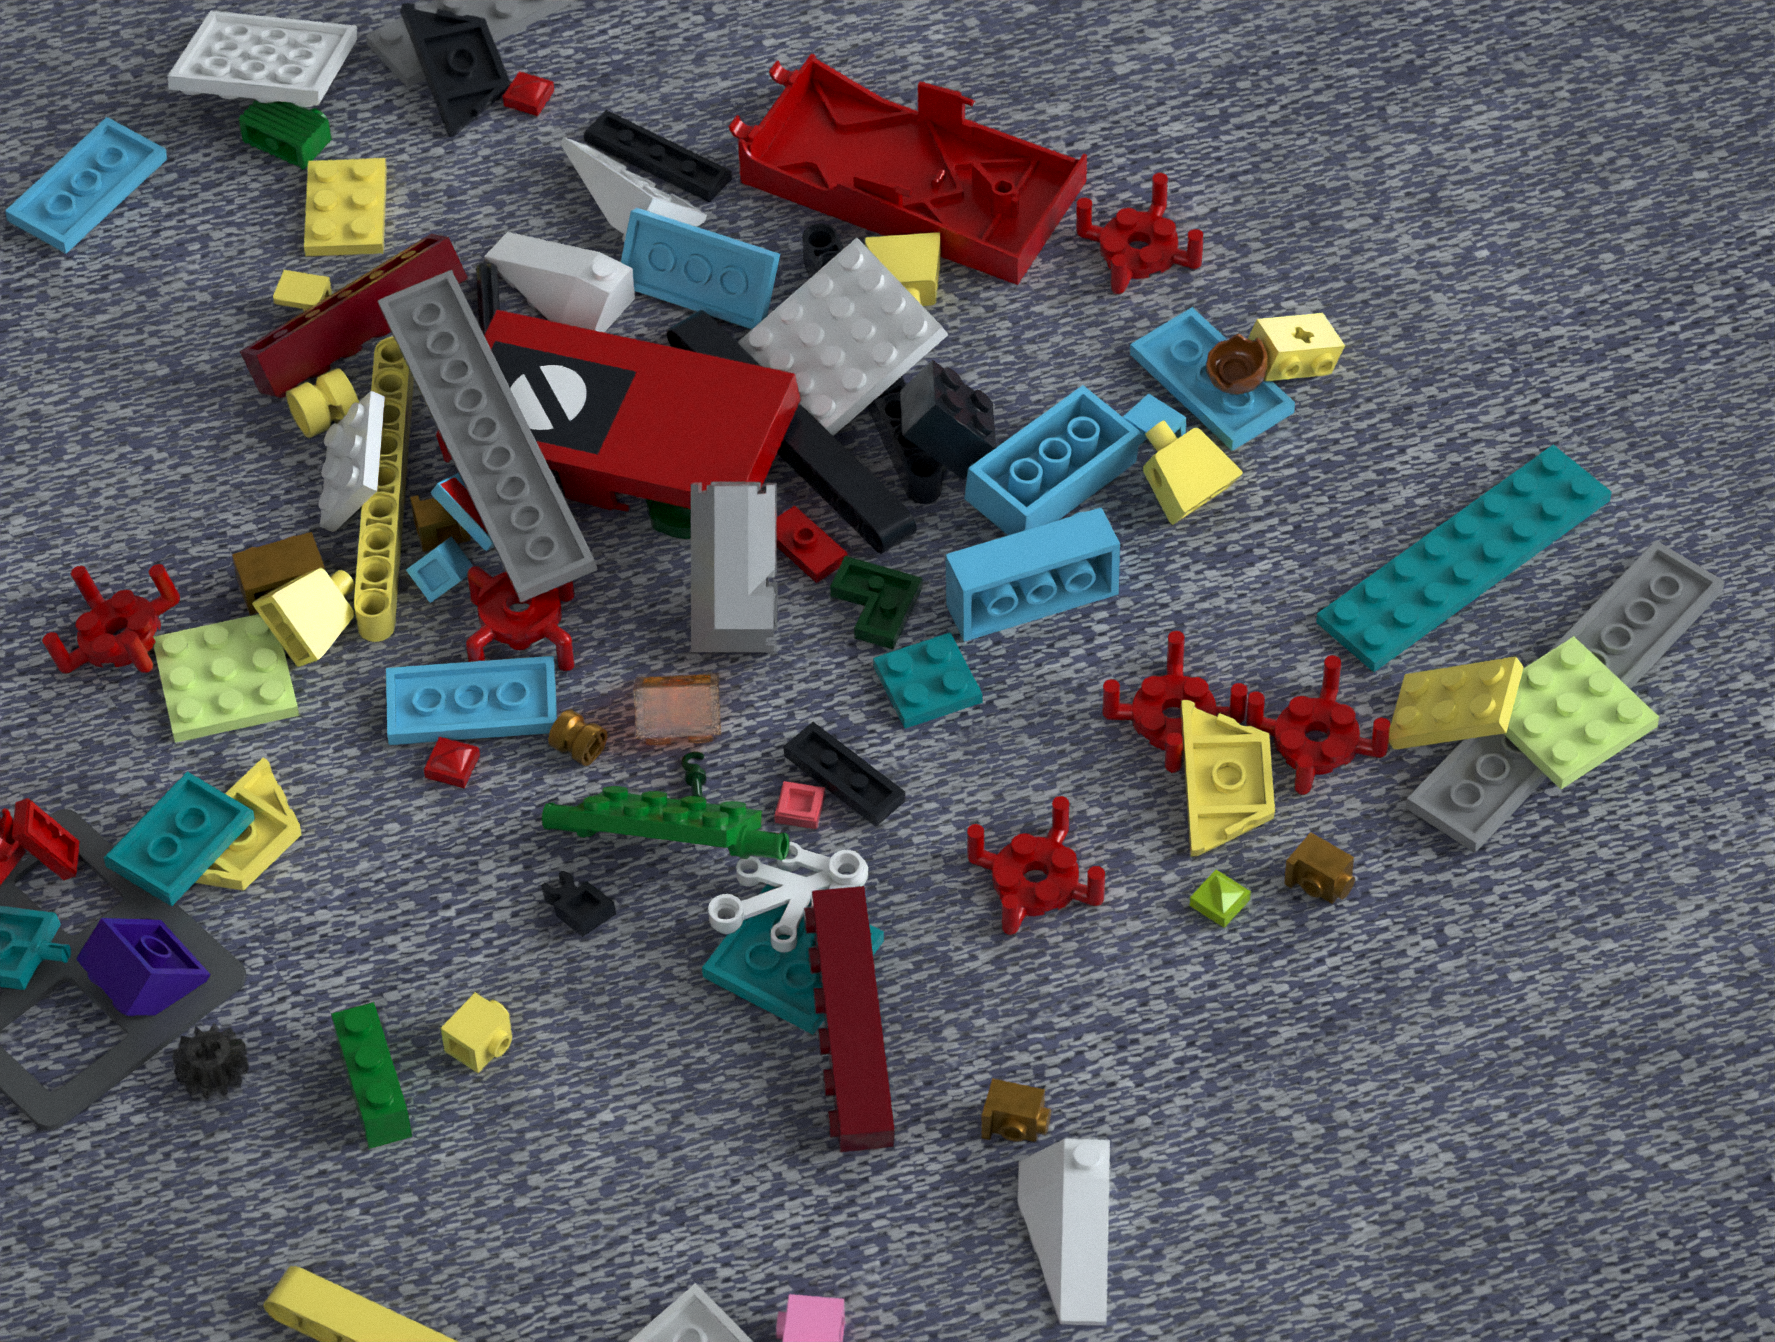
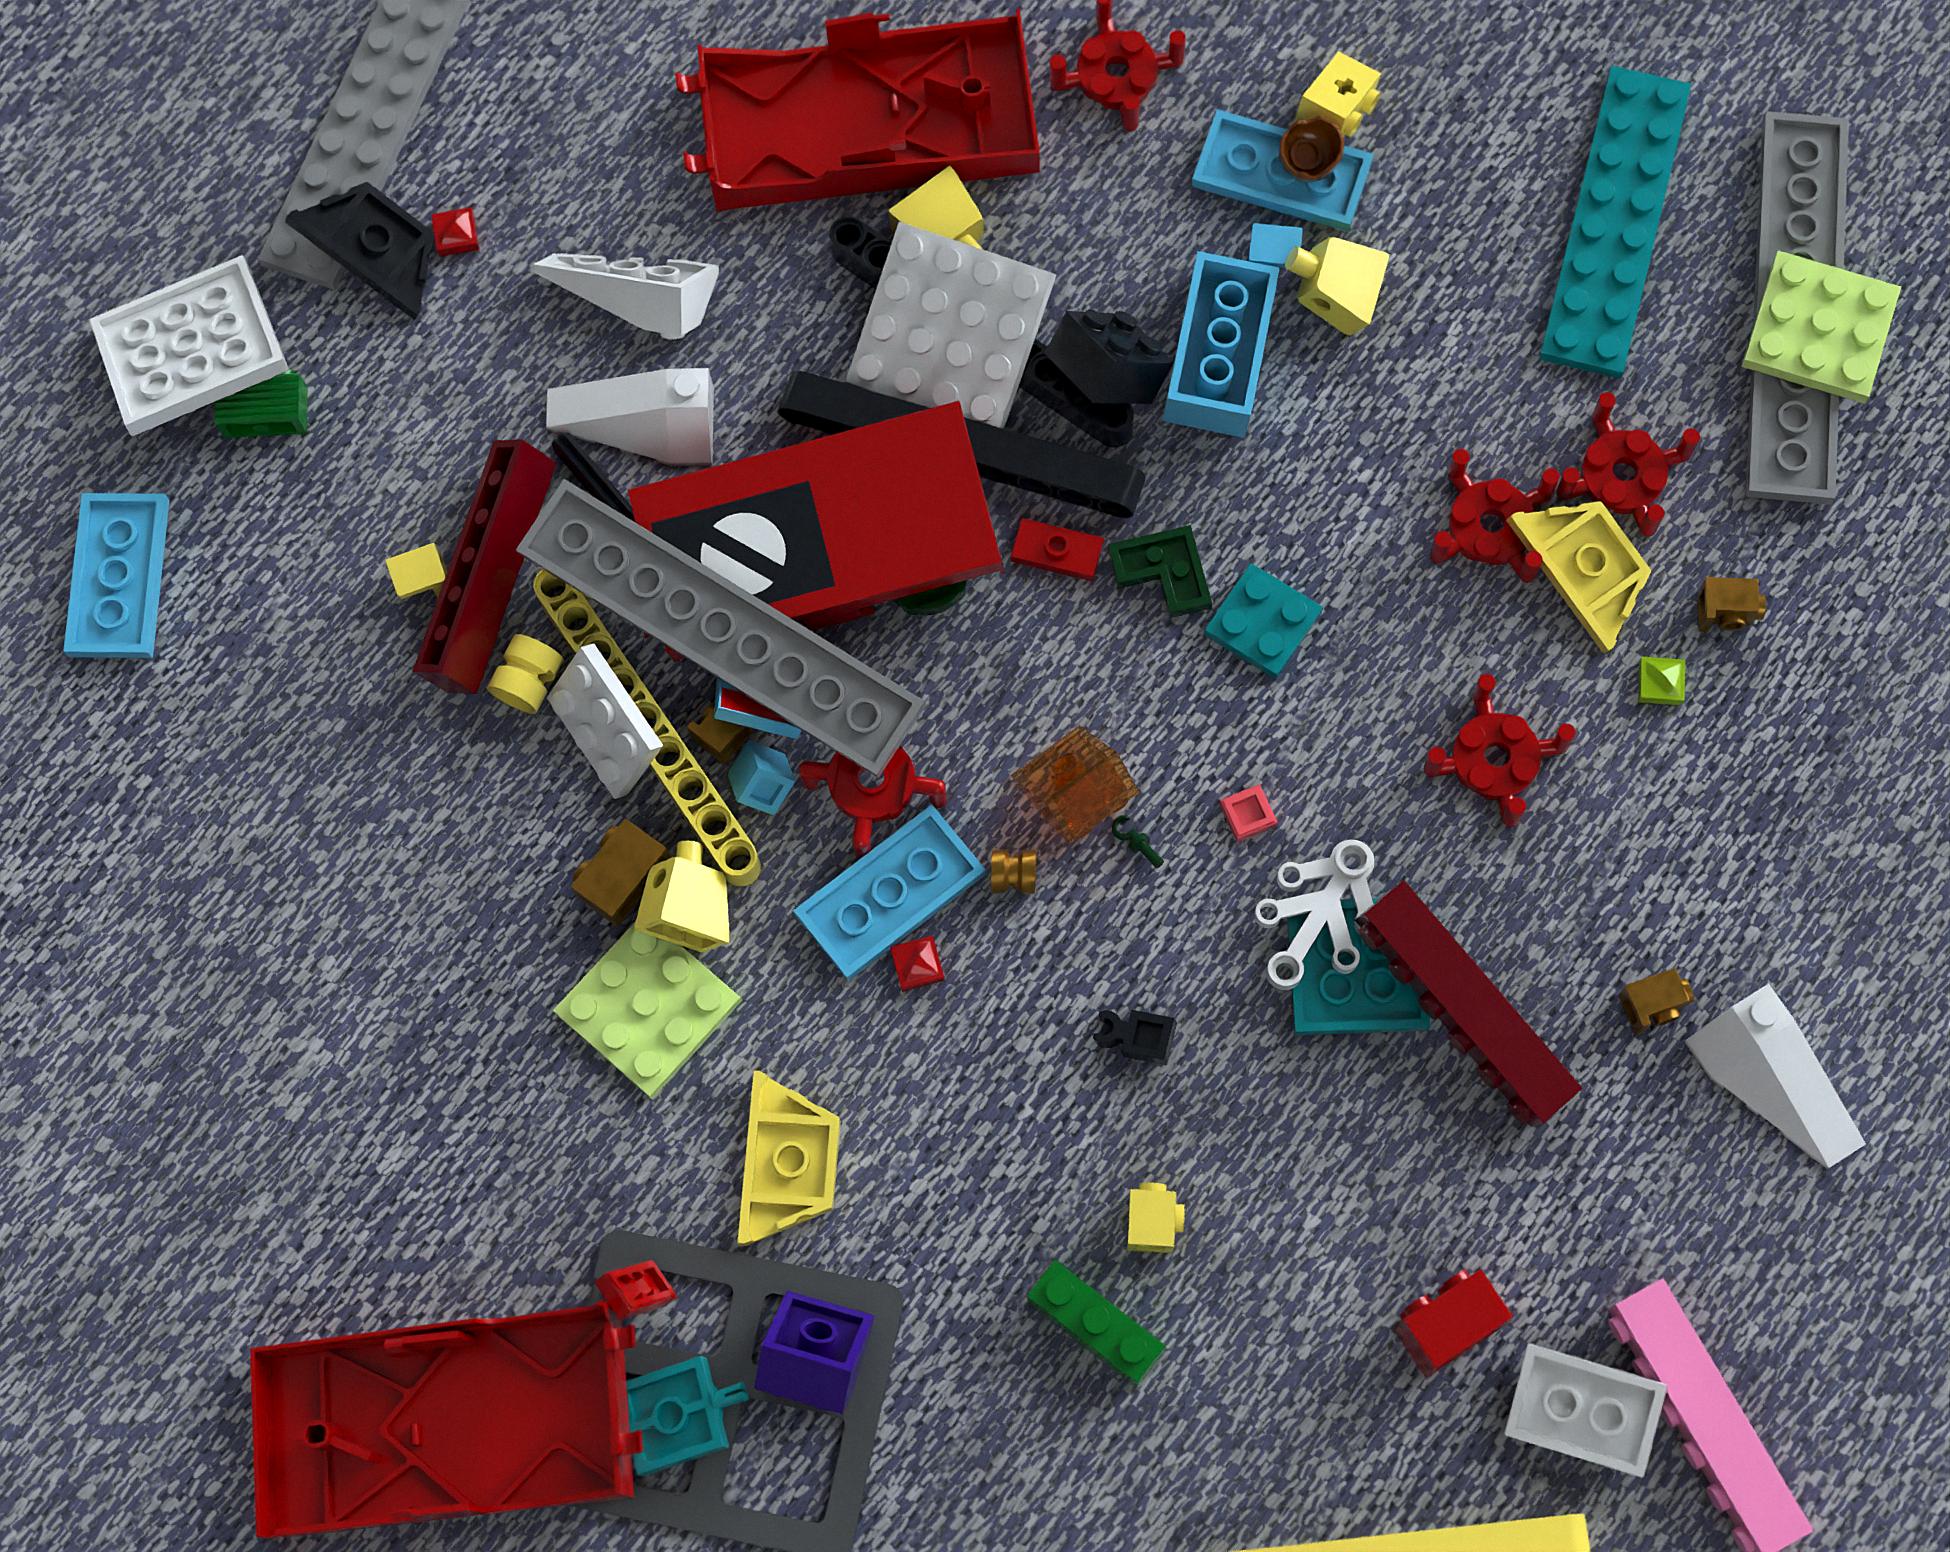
camera: 30 degrees left, 20 degrees up
red plate [42,564,180,674] -> none
teal tile [104,771,255,907] -> none
clear smoke gear [172,1023,249,1101] -> none
light yellow plate [304,158,387,256] -> none
green plate [542,786,789,861] -> none
black tile [584,110,732,203] -> none
medium azure plate [621,208,780,329] -> none
light grey brick [691,482,778,653] -> none
black plate [783,722,905,827] -> none
medium azure brick [945,507,1120,642] -> none
light yellow plate [1389,656,1524,750] -> none
none -> red brick [1394,1269,1514,1378]

